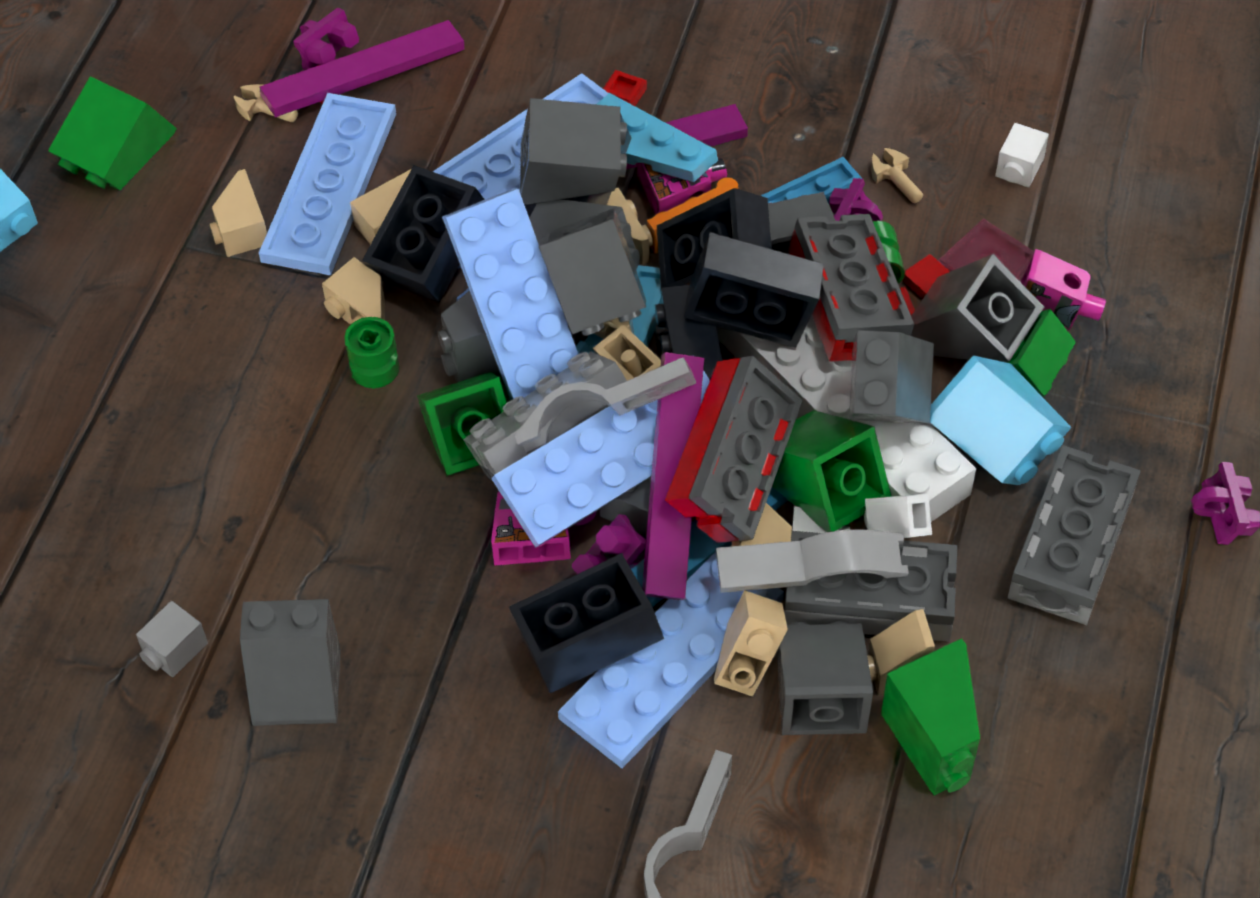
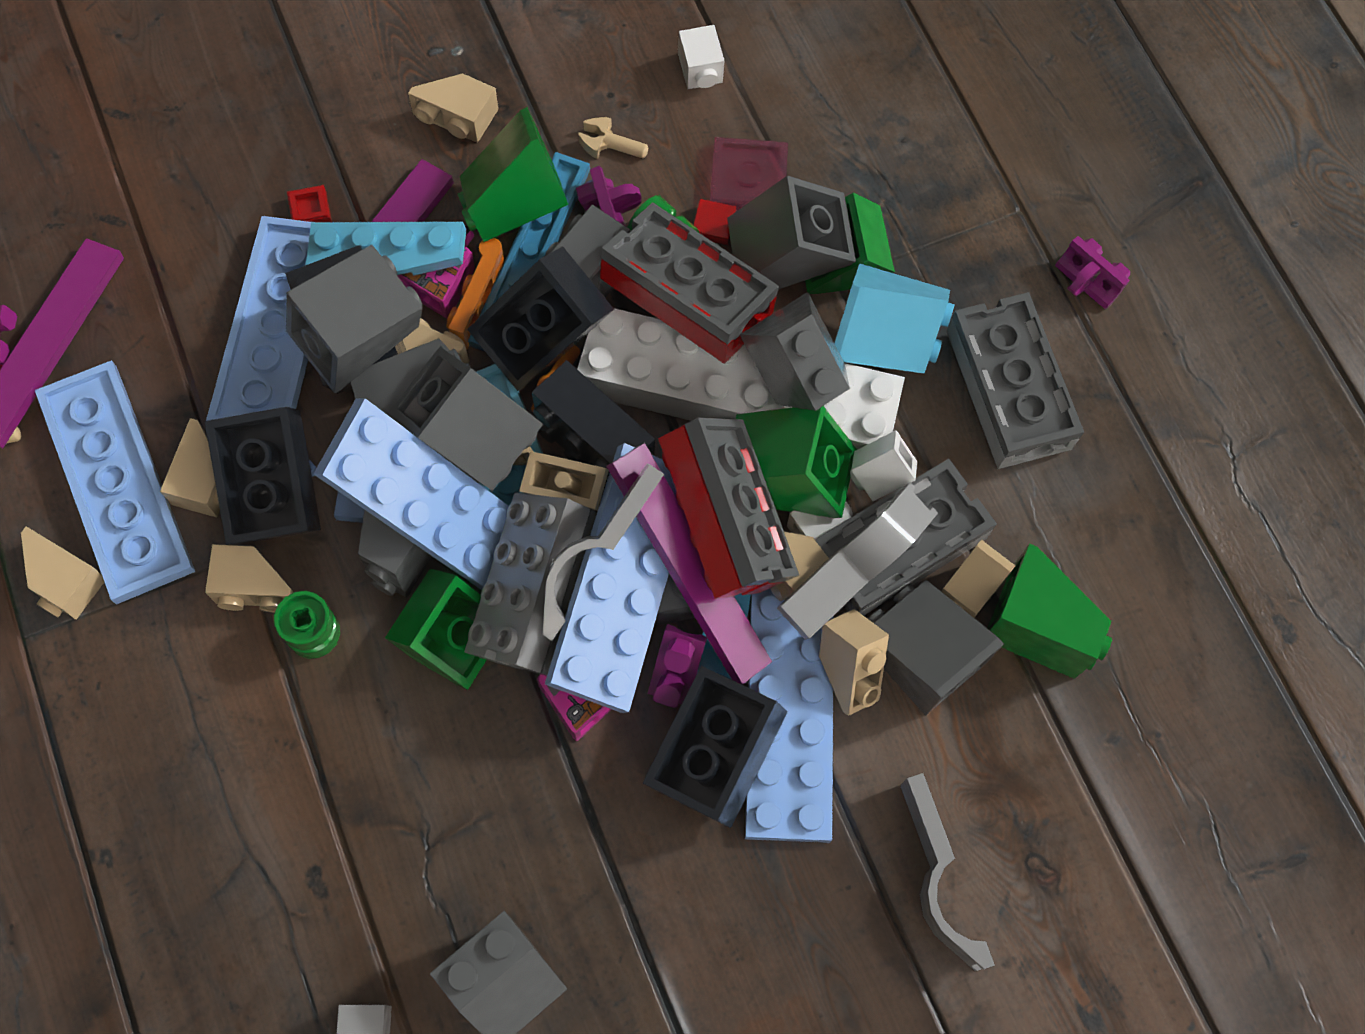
camera: 45 degrees left, 15 degrees up
black brick [684,232,824,348] -> none
dark pink torso [1020,249,1106,331] -> none
none -> tan slope [408,73,498,143]
none -> green slope [457,107,569,242]

